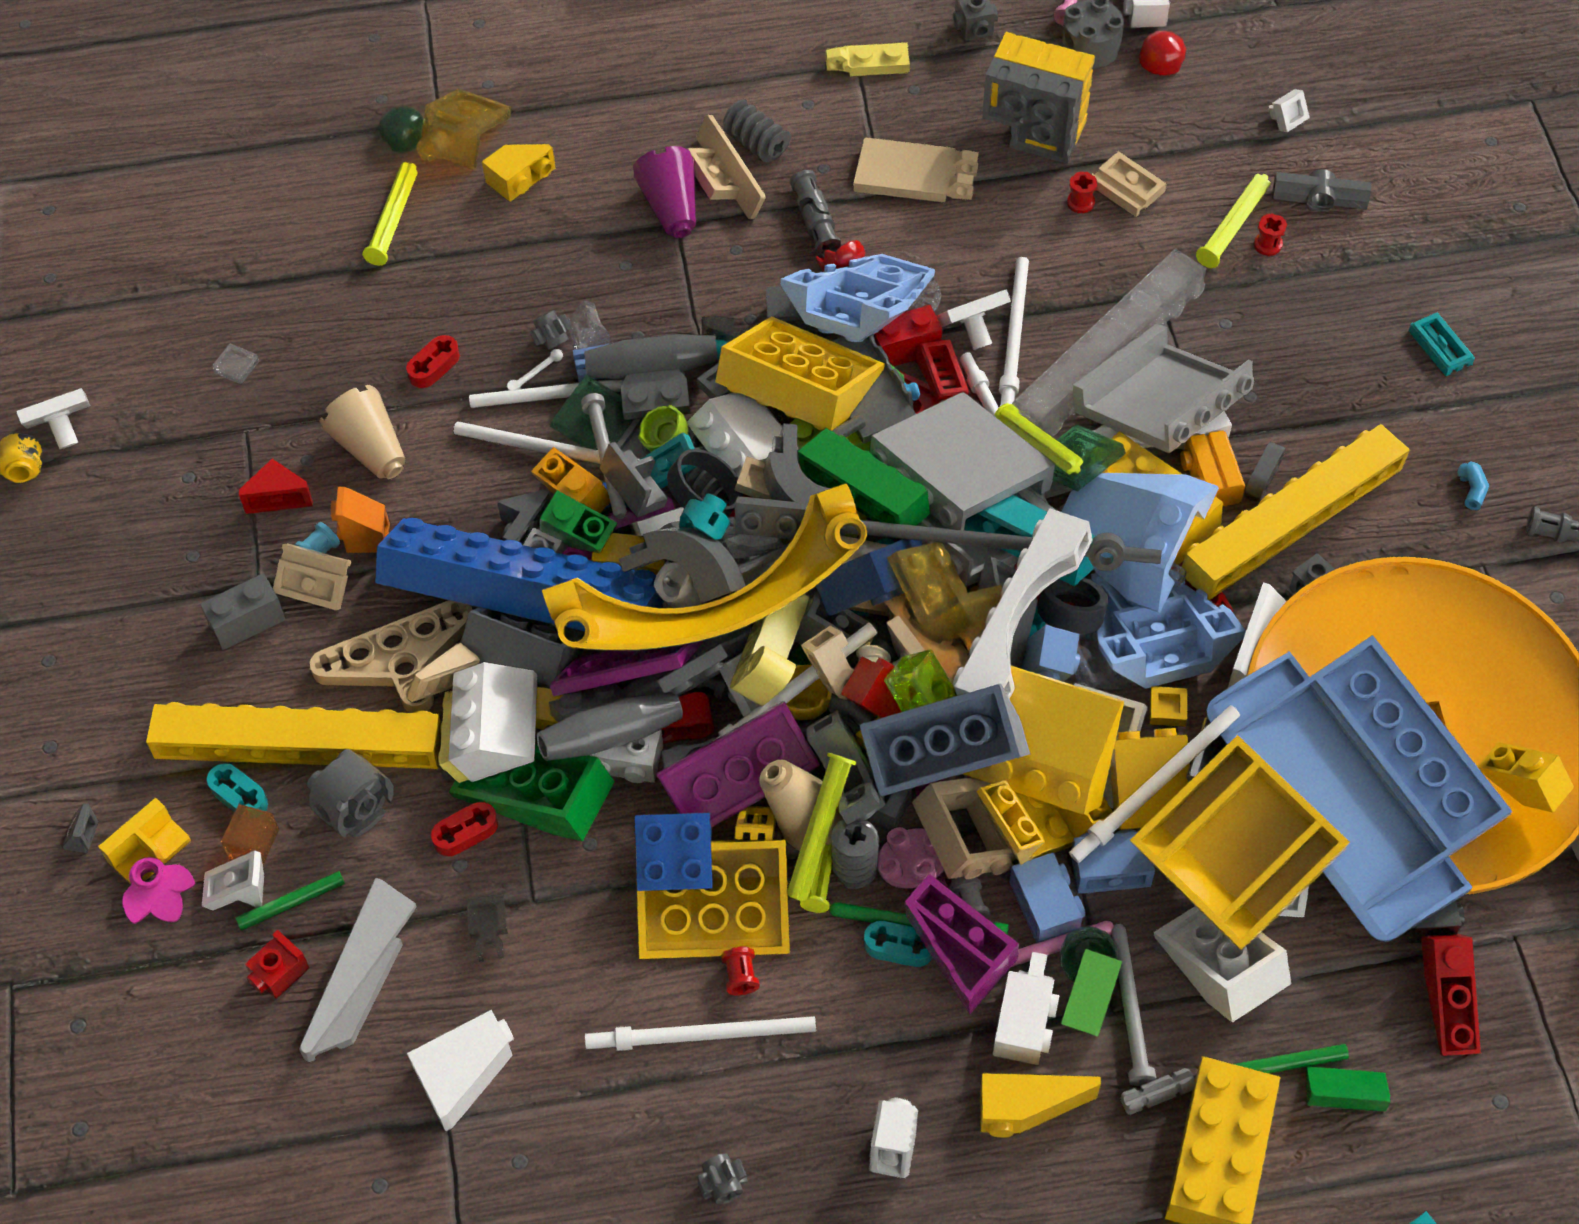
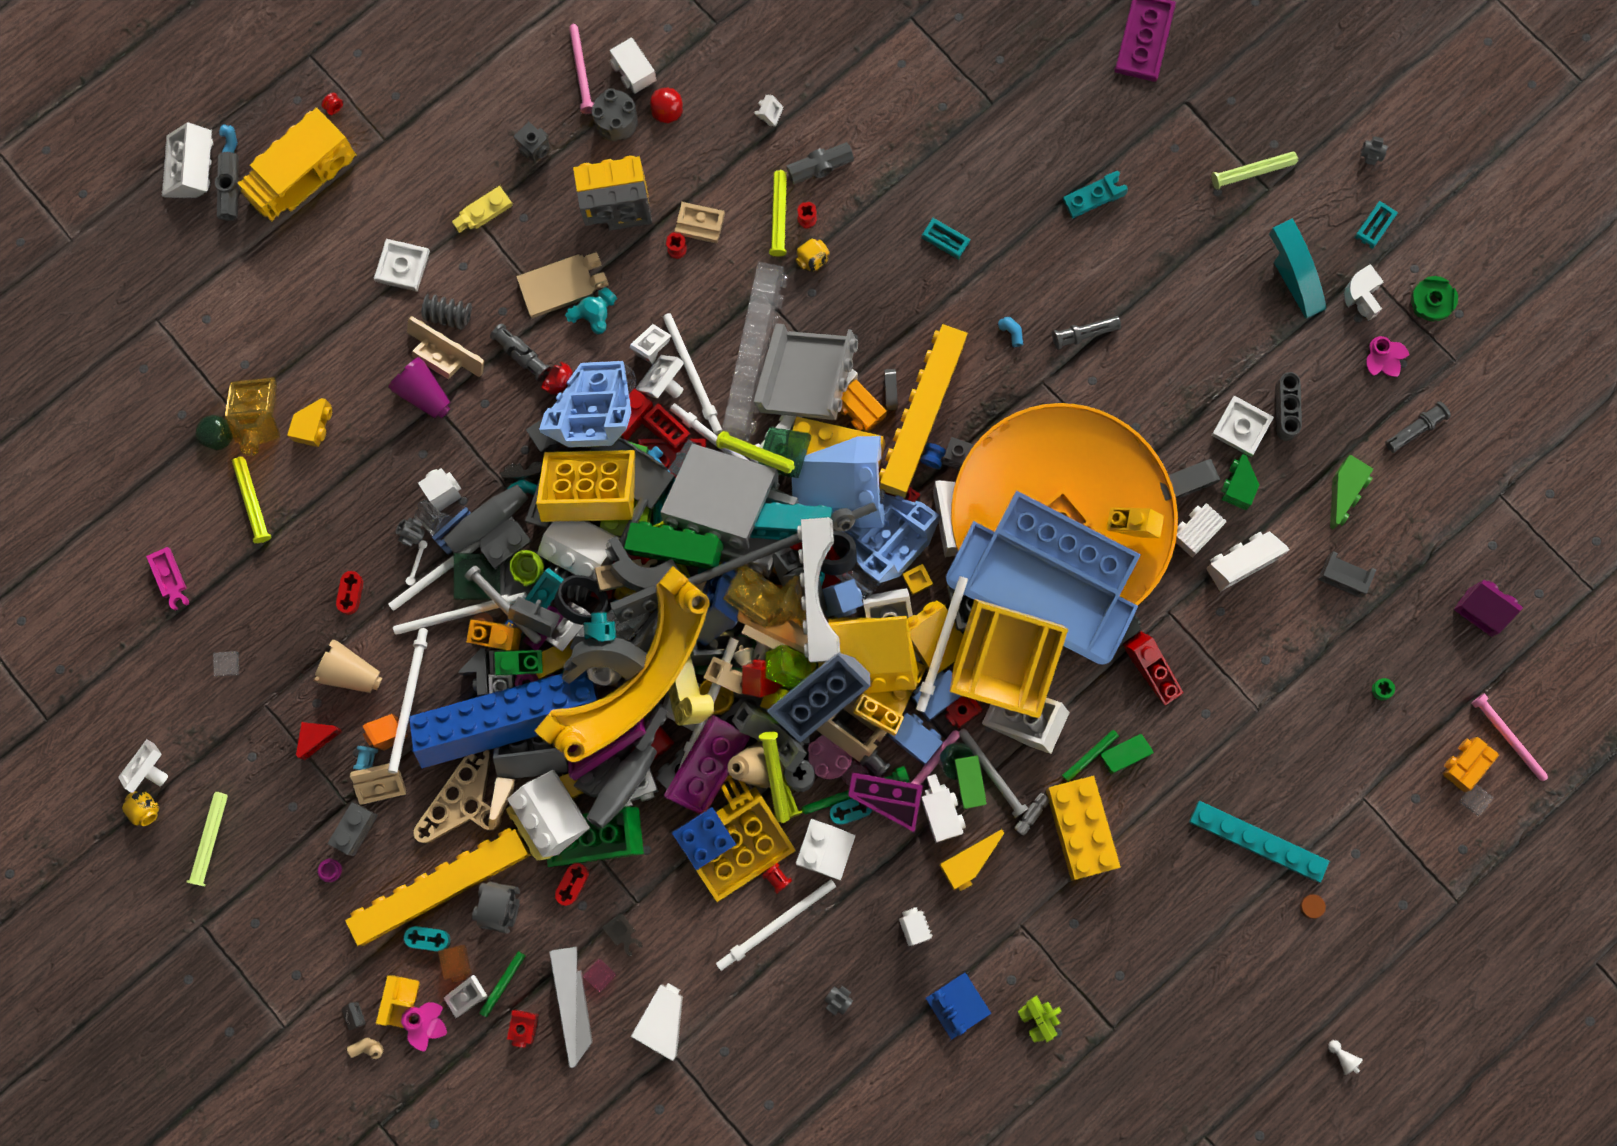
camera: 30 degrees left, 20 degrees up
none -> dark pink plate [146,547,189,611]
none -> yellowish green axle [186,792,228,886]
none -> magenta plate [318,859,342,882]
none -> tan arm [347,1038,383,1059]
none -> white tile [374,239,430,292]
none -> white bar [388,628,428,774]
none -> white brick [418,468,462,512]
none -> teal animal [565,287,617,334]
none -> clear pink tile [583,958,617,993]
none -> white slope [629,324,671,365]
none -> yellow head [796,239,830,272]
none -> white slope [796,819,855,881]
none -> blue wheel [920,443,946,469]
none -> red brick [944,696,982,729]

